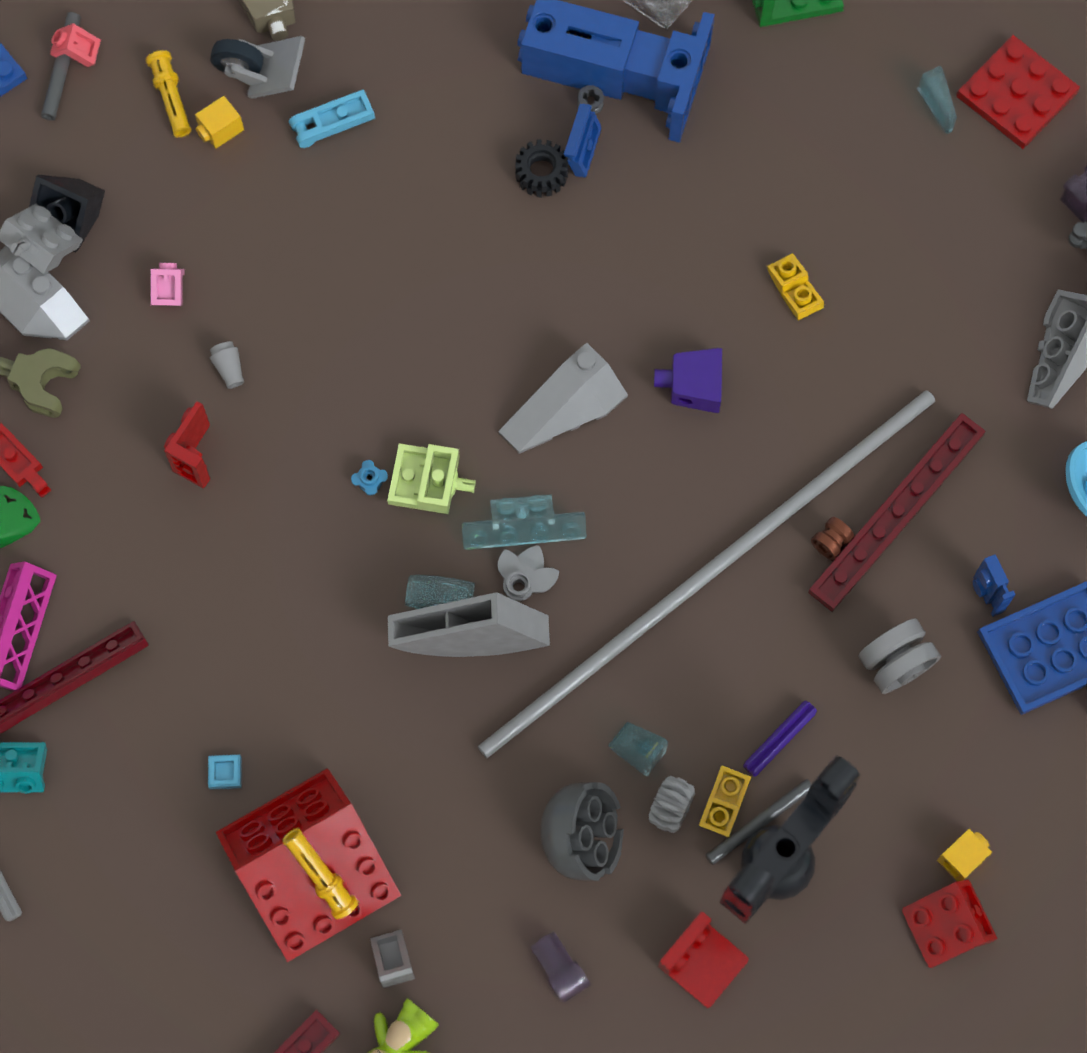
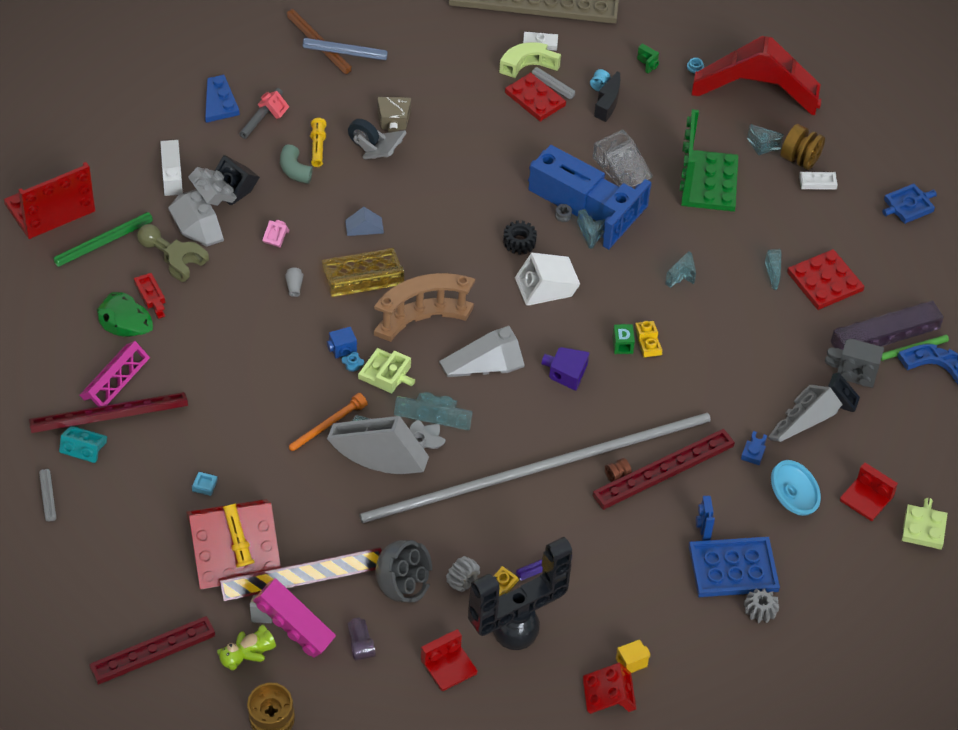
camera: 15 degrees right, 20 degrees down
red bracket [164,401,210,489] -> none
yellow brick [195,96,244,149] -> none
medium azure plate [289,89,375,148] -> none
blue plate [564,104,602,178] -> none
clear light blue slope [608,722,668,777] -> none
light grey wheel [858,618,941,694] -> none
none -> tile [219,547,382,601]
none -> dark pink brick [253,578,336,658]
none -> sand green cylinder [280,145,313,184]
none -> orange piece [289,393,368,451]
none -> clear yellow fence [322,248,404,297]
none -> blue brick [327,327,357,358]
none -> sand blue slope [345,207,384,236]
none -> medium nougat fence [374,273,475,342]
none -> white slope [515,253,580,305]
none -> clear light blue slope [577,209,605,249]
none -> green brick [612,324,635,354]
none -> clear light blue slope [665,251,696,288]
none -> blue plate [741,431,767,466]

